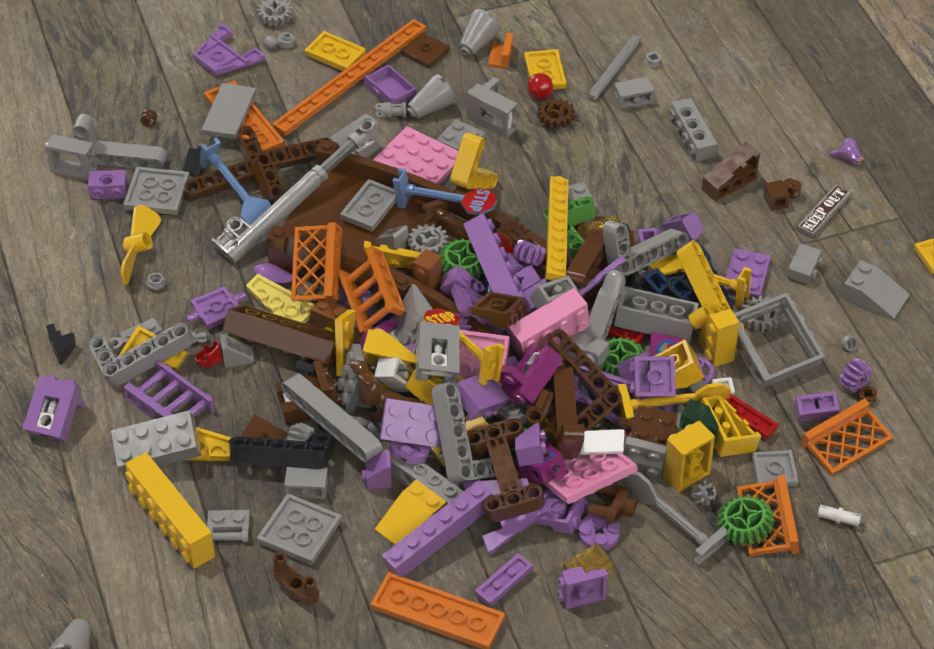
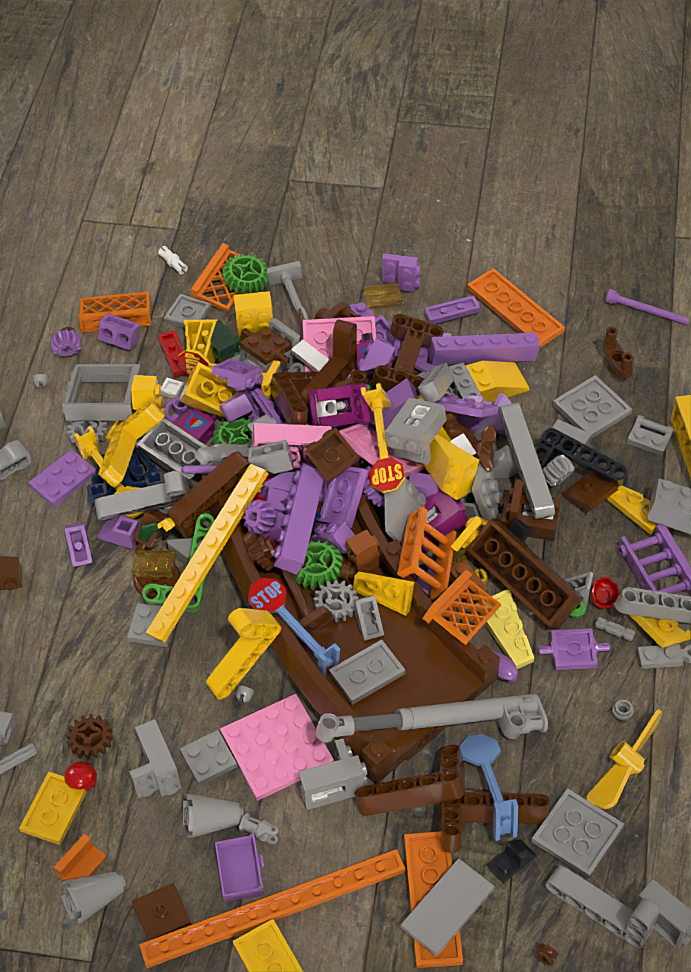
camera: 150 degrees left, 5 degrees up
medium lavender brick [88,170,128,199] -> none

